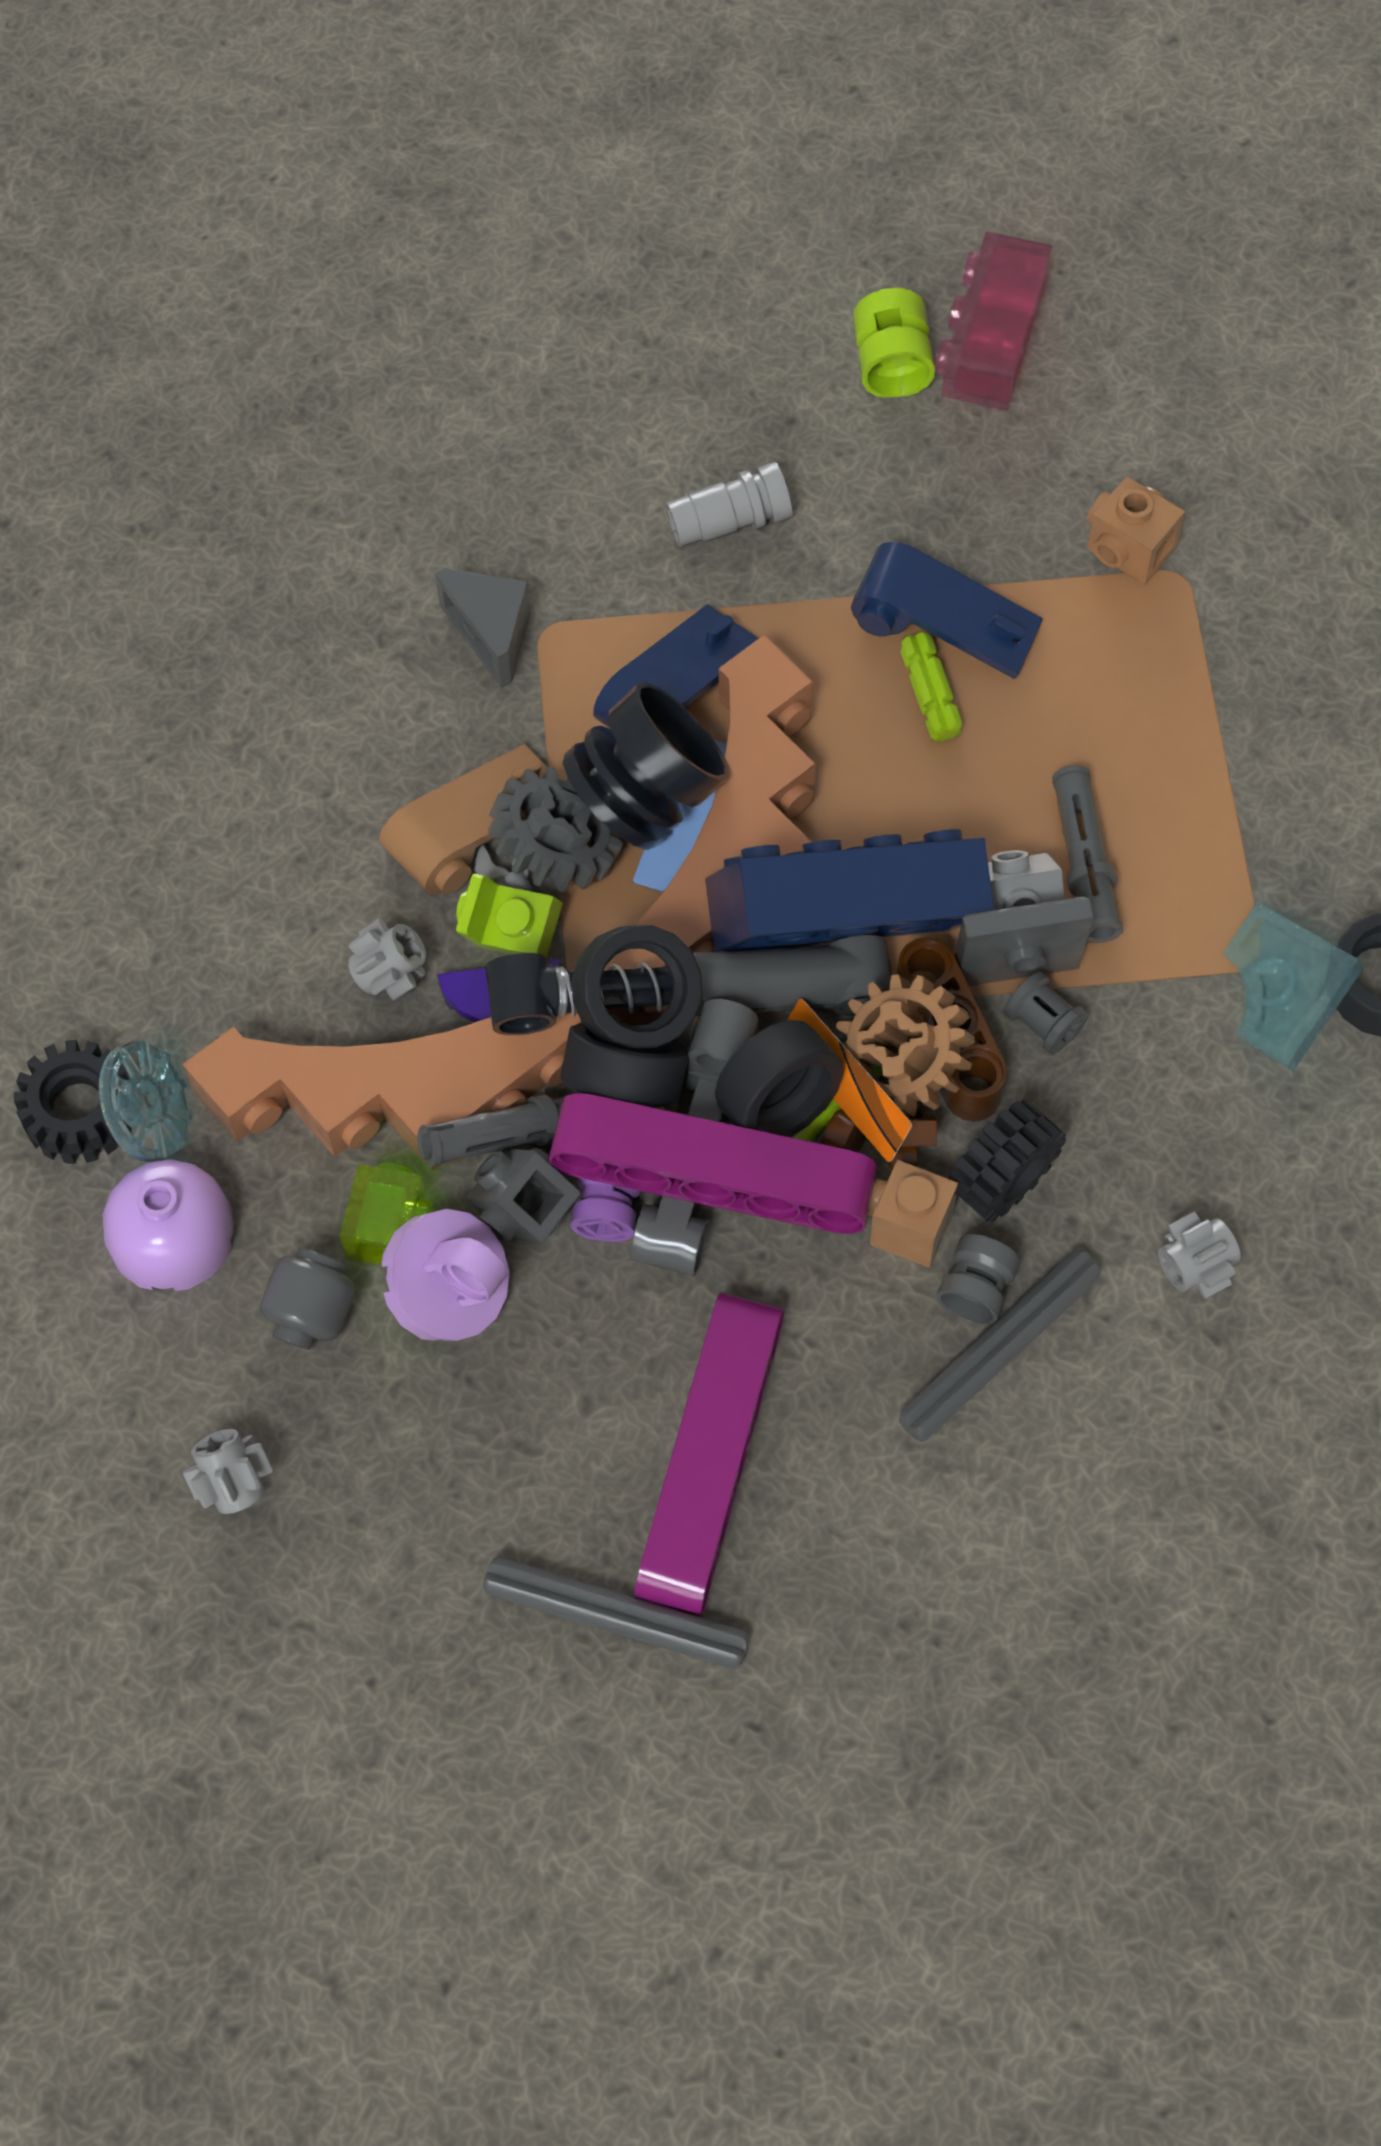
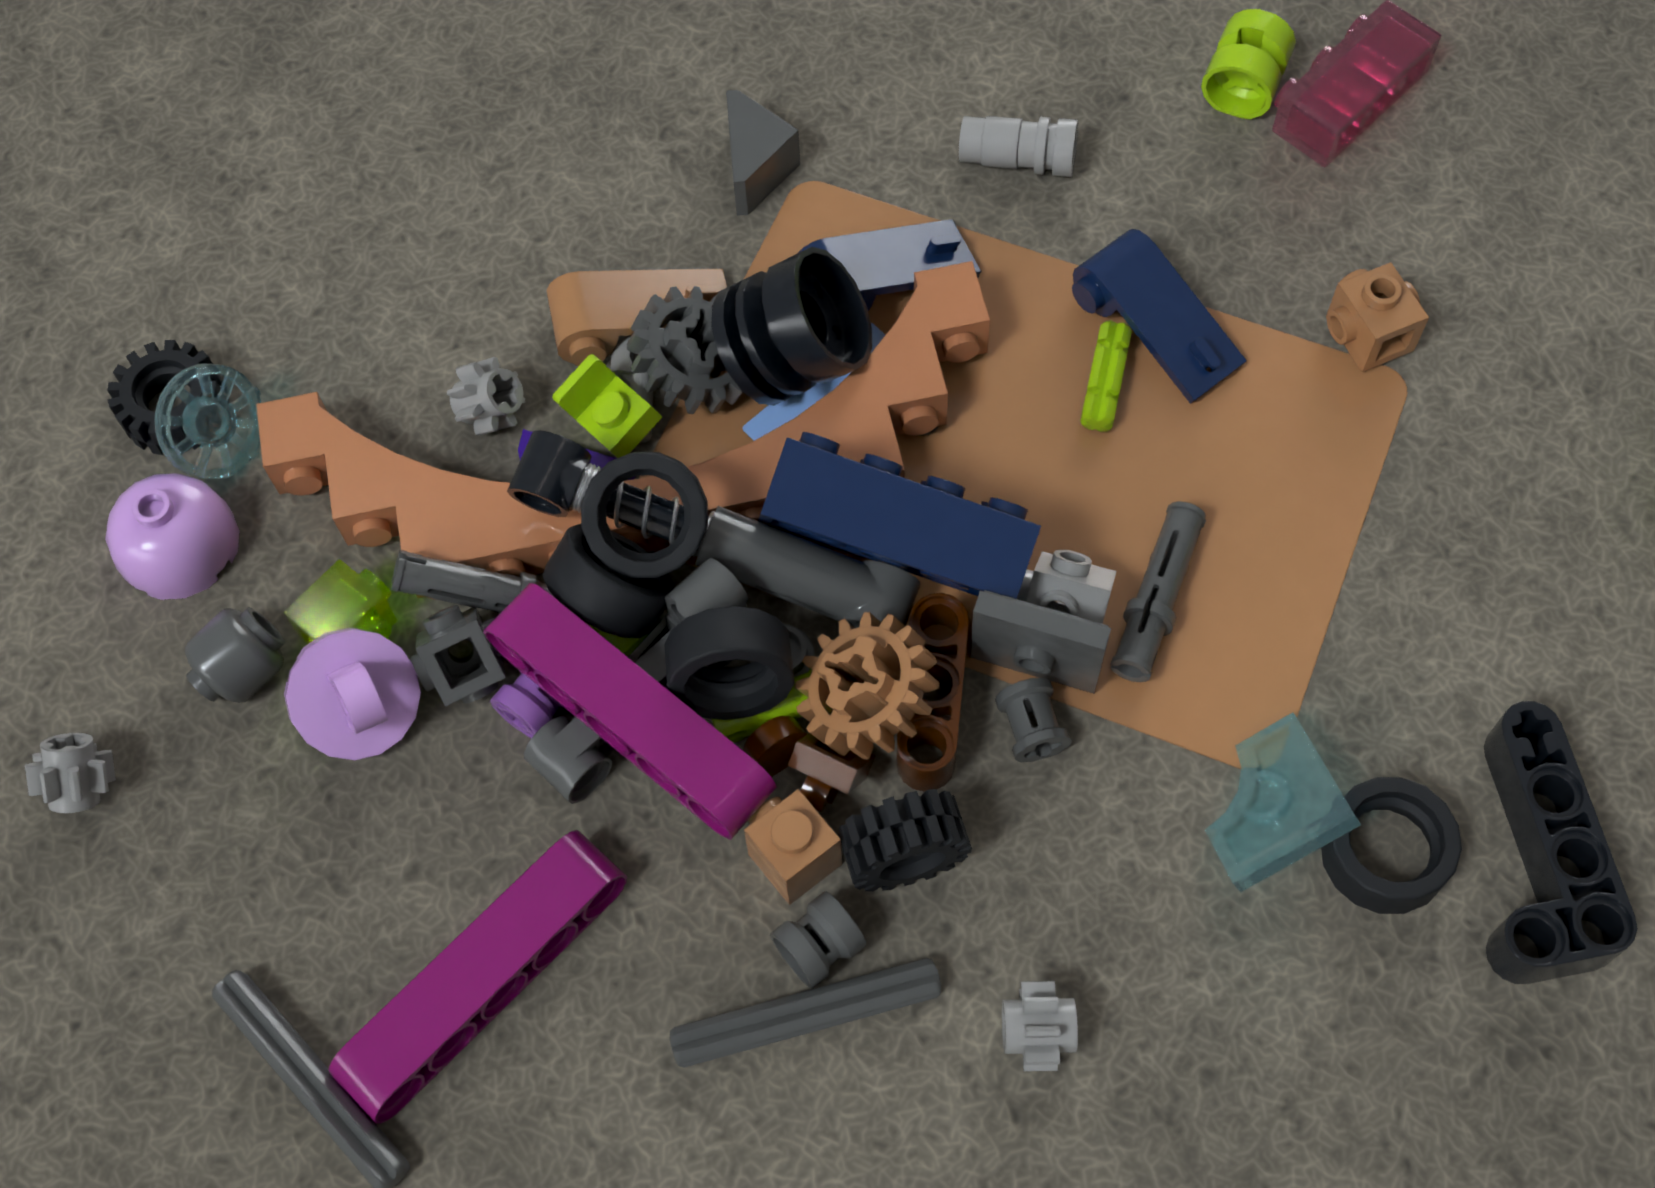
camera: 30 degrees right, 0 degrees up
orange sticker [787,999,912,1162] -> none

